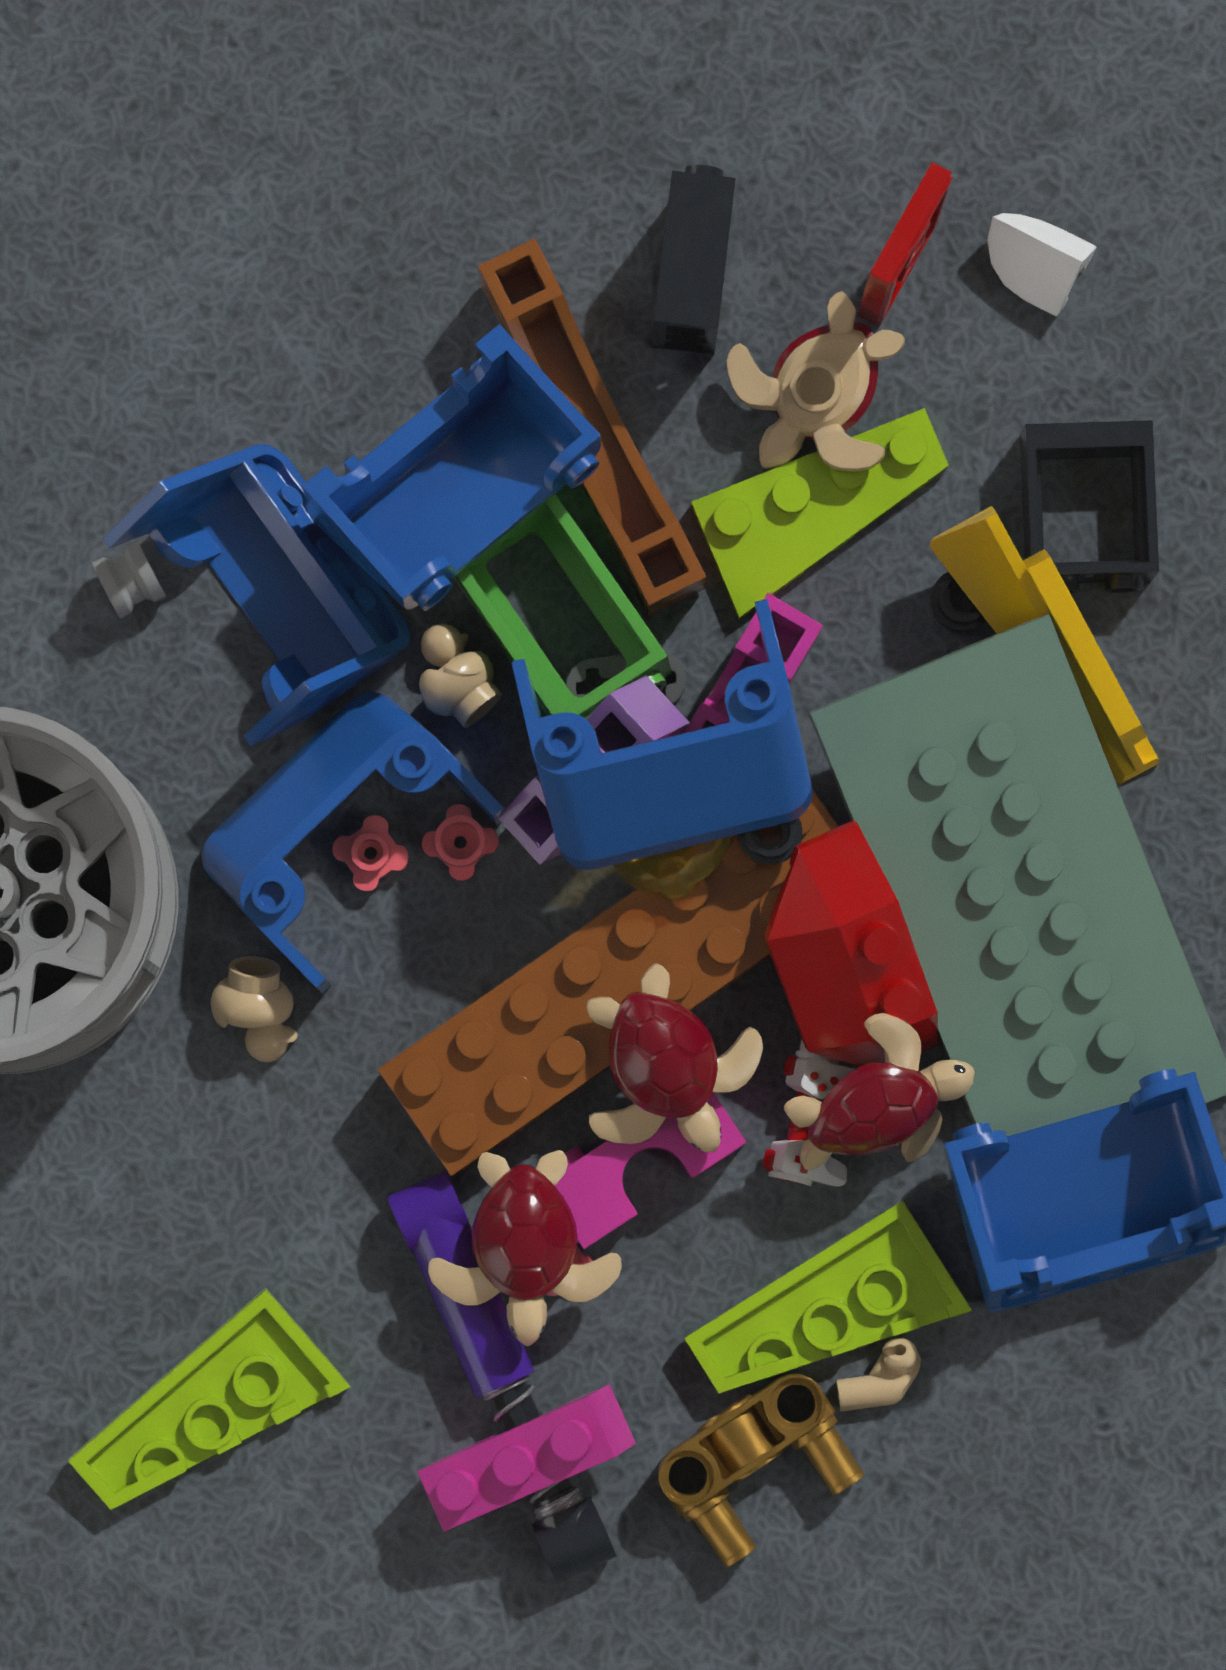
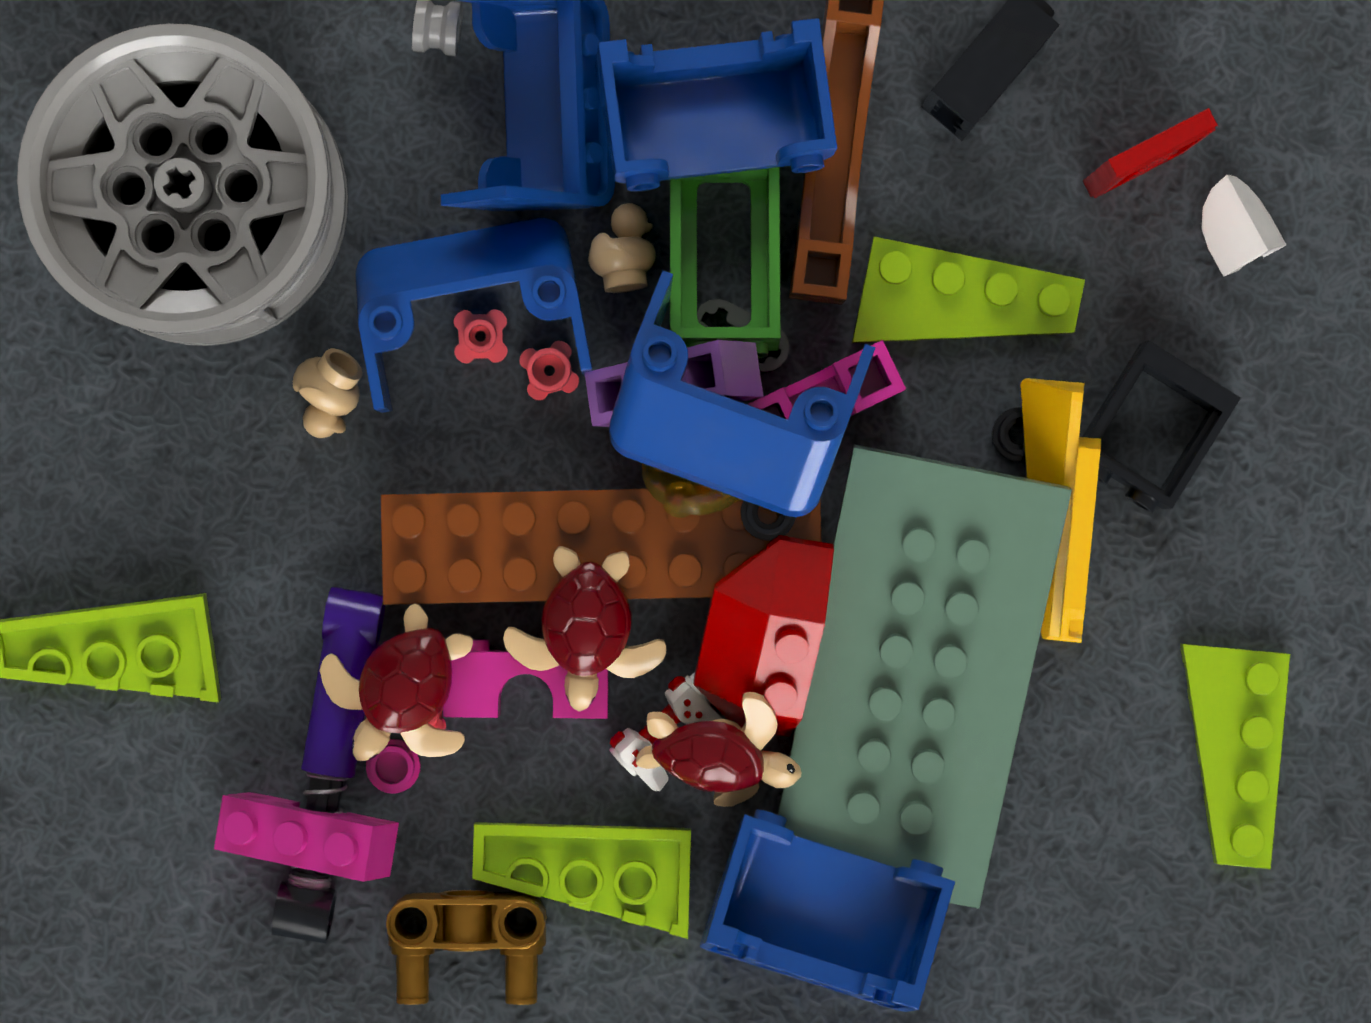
camera: 40 degrees right, 5 degrees up
tan animal [727,291,905,471] -> none
tan arm [836,1338,921,1412] -> none
none -> dark pink plate [366,739,421,794]

